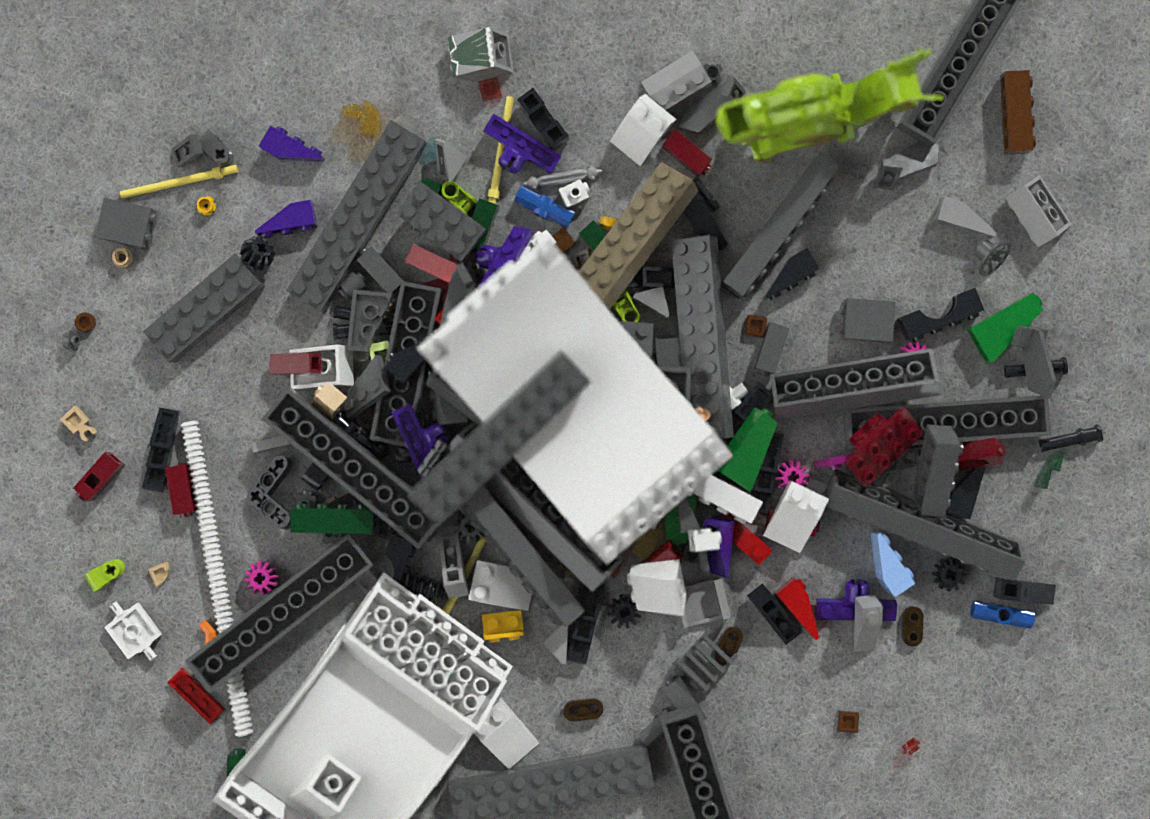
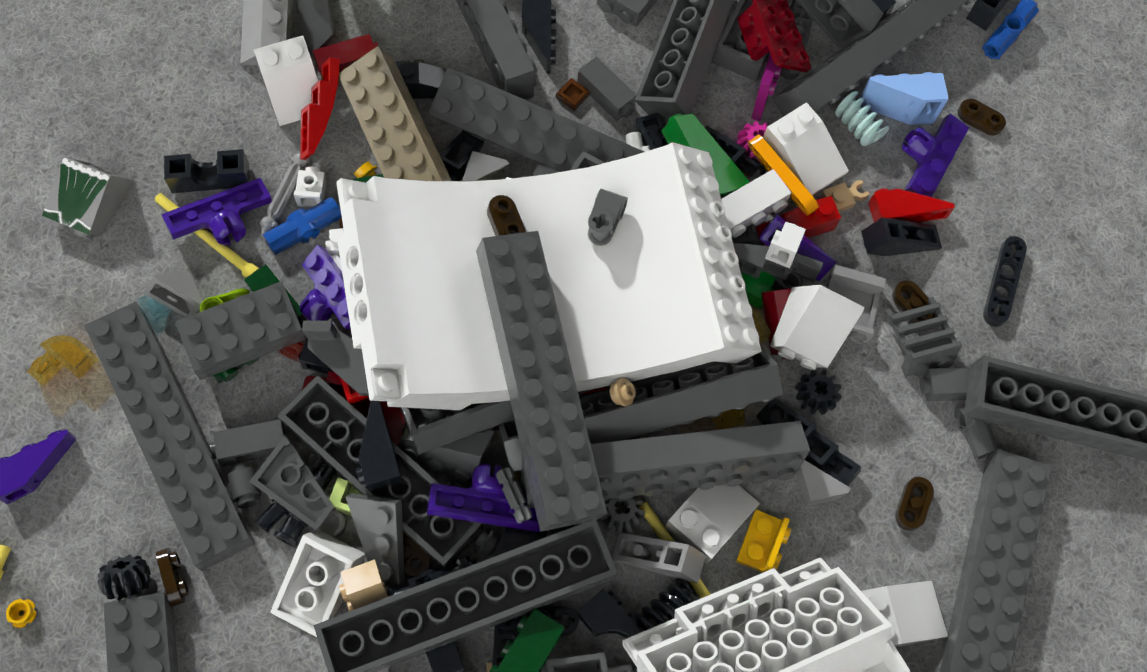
camera: 70 degrees left, 20 degrees down
dark purple slope [255,200,317,238] -> none
dark red brick [269,352,321,375] -> none
tile [404,244,457,284] -> none
clear red tile [478,77,502,102] -> none
reddish brown tile [837,710,859,733] -> none
light grey slope [854,595,883,652] -> none
clear red plate [901,737,920,755] -> none
black gear [931,557,967,592] -> none
none -> dark brown plate [156,548,189,606]
none -> red slope [300,57,340,160]
none -> dark brown plate [487,195,526,236]
none -> dark grey piece [588,188,628,246]
none -> tan plate [610,378,635,406]
none -> light orange beam [748,135,819,216]
none -> tan plate [821,180,869,212]
none -> light aqua piece [835,91,889,146]
none -> black beam [983,236,1027,327]

